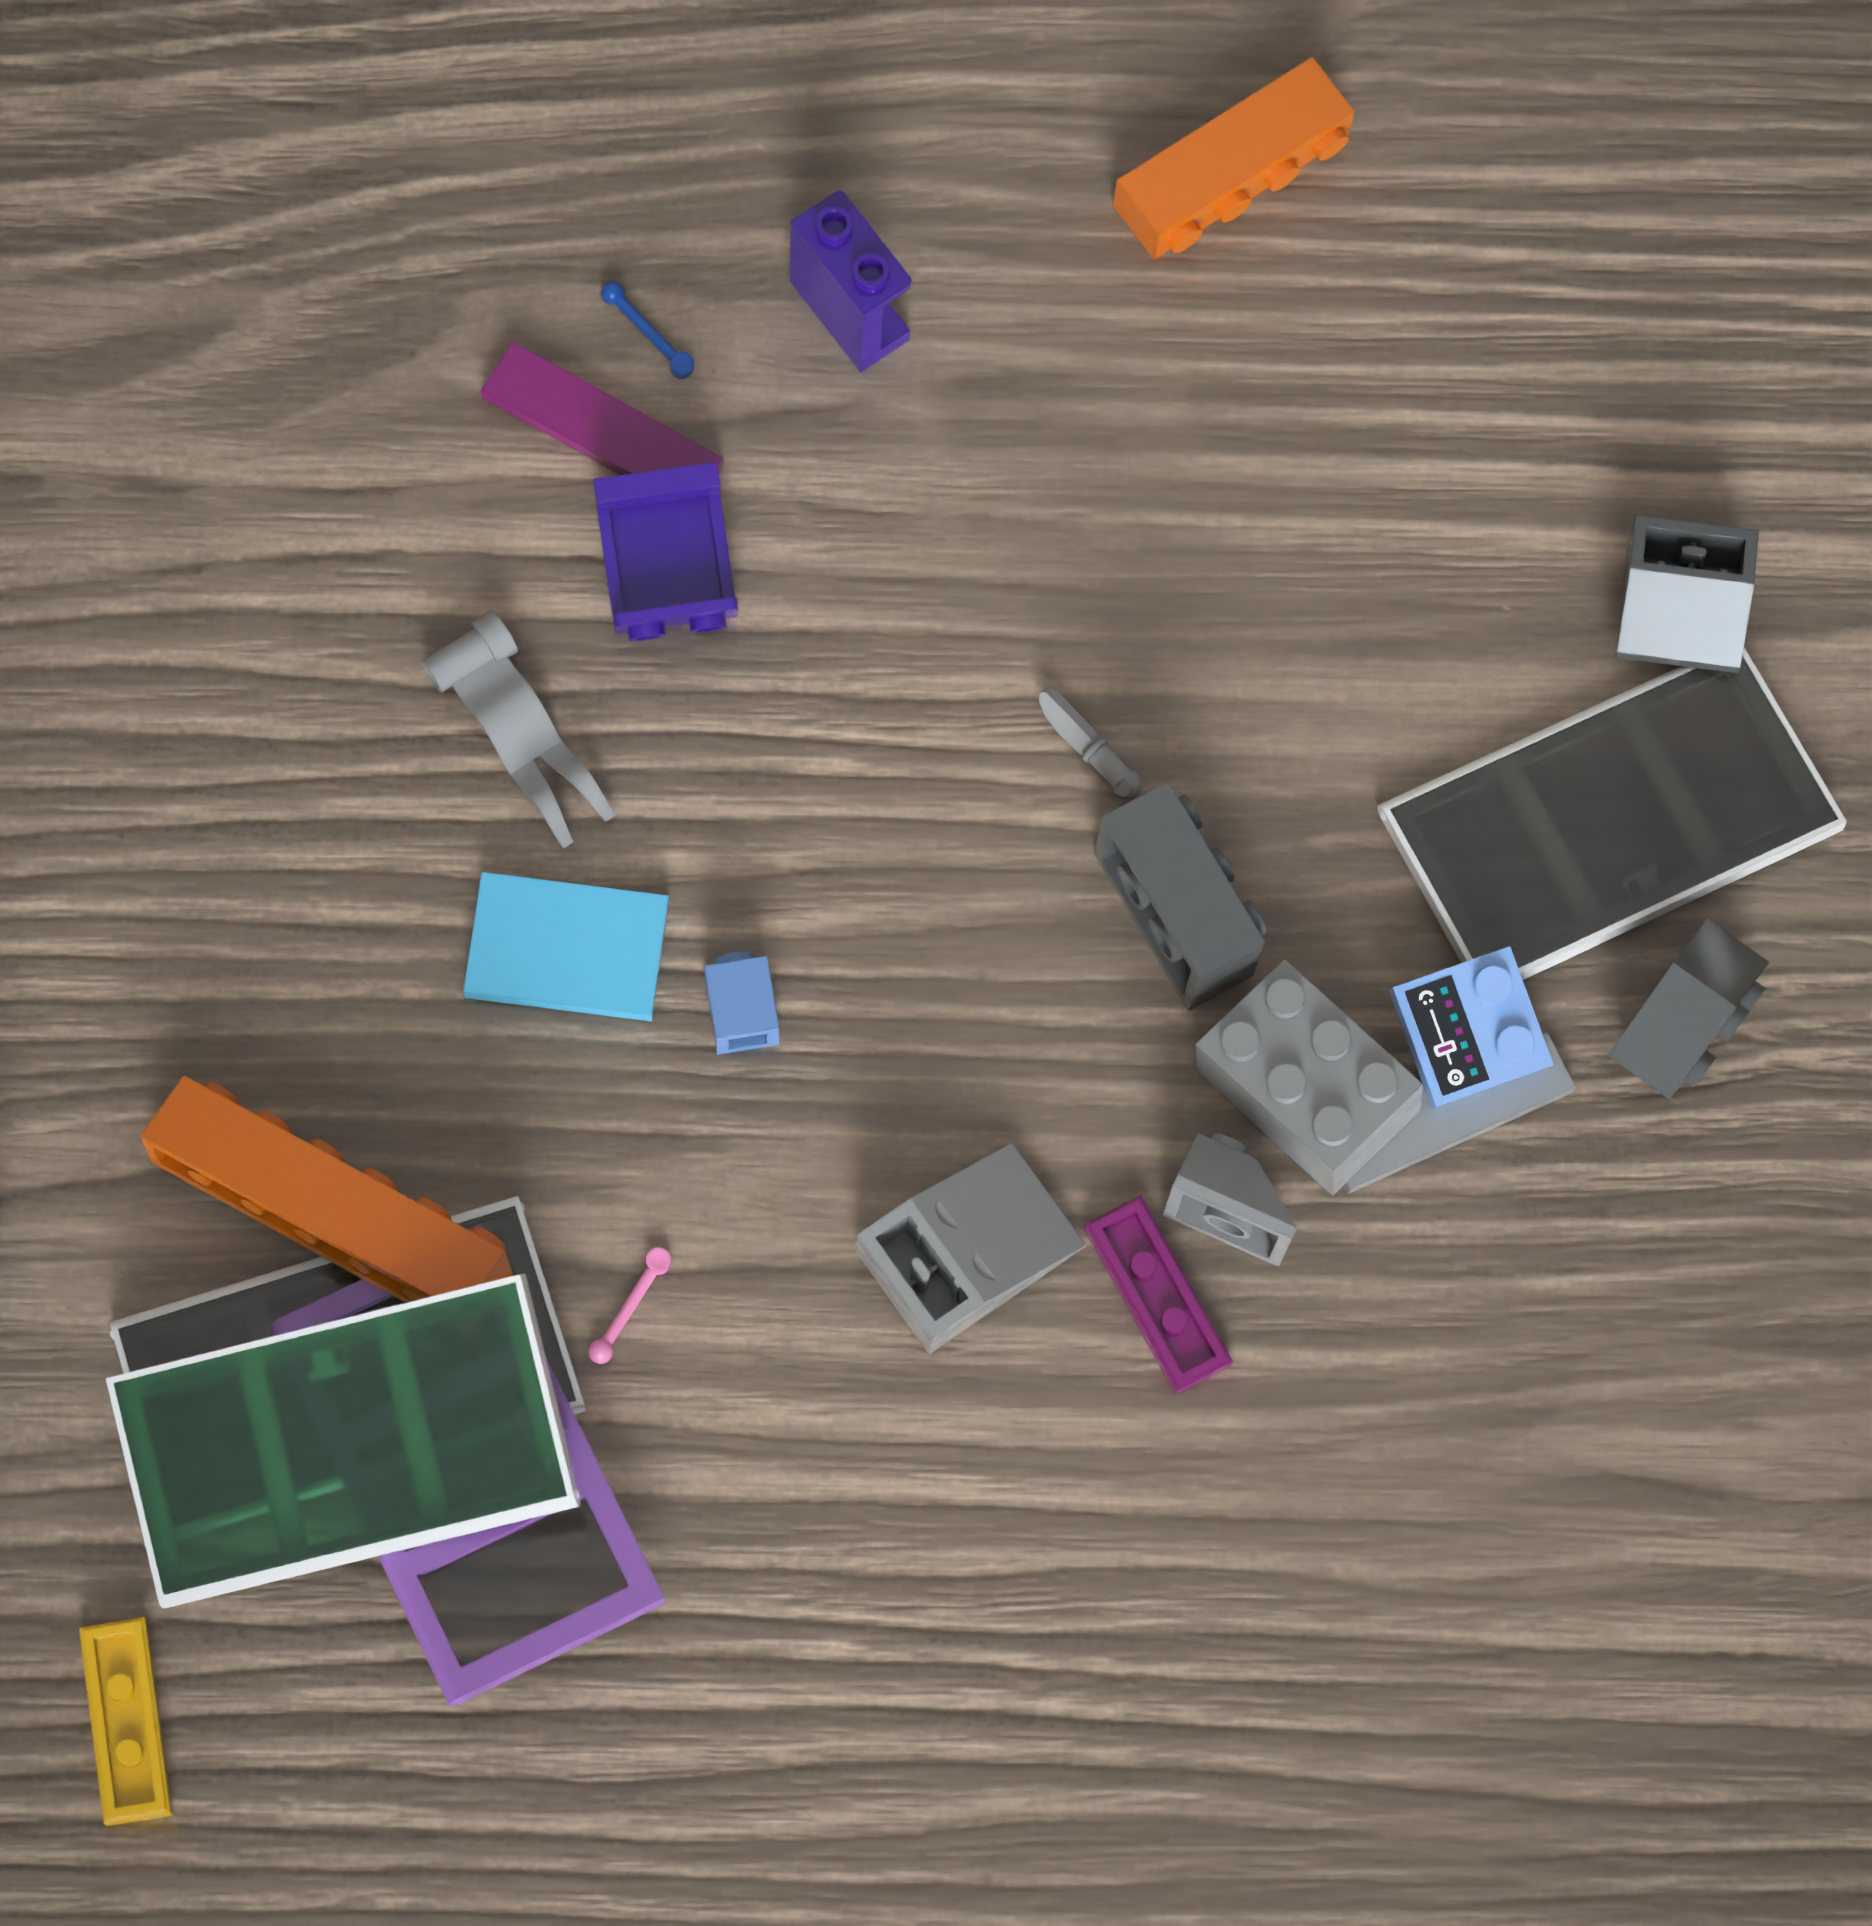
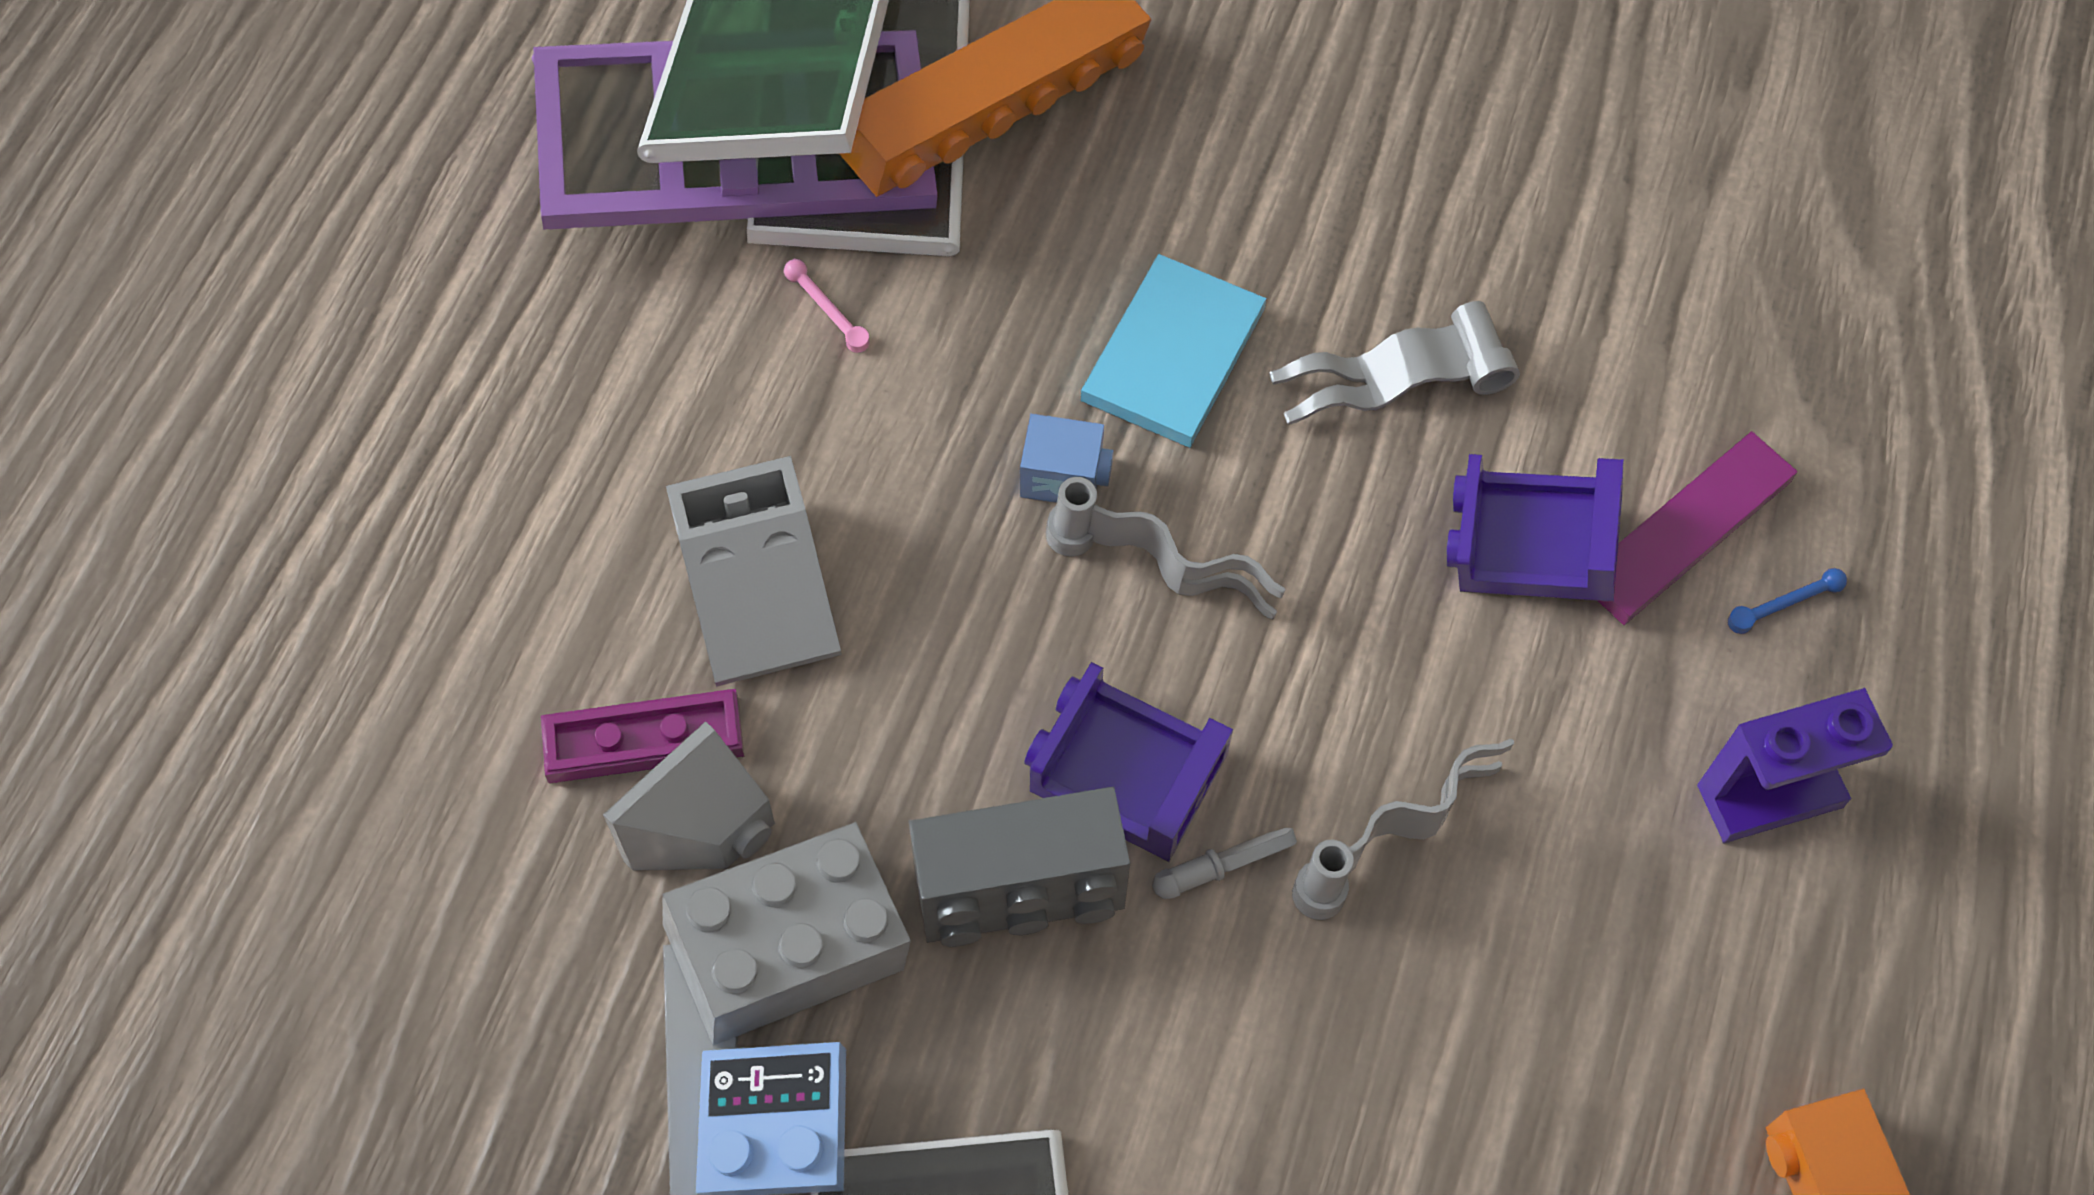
camera: 115 degrees right, 10 degrees down
none -> dark purple panel [1024,662,1233,862]
none -> light grey flag [1045,477,1285,620]
none -> light grey flag [1292,739,1514,920]

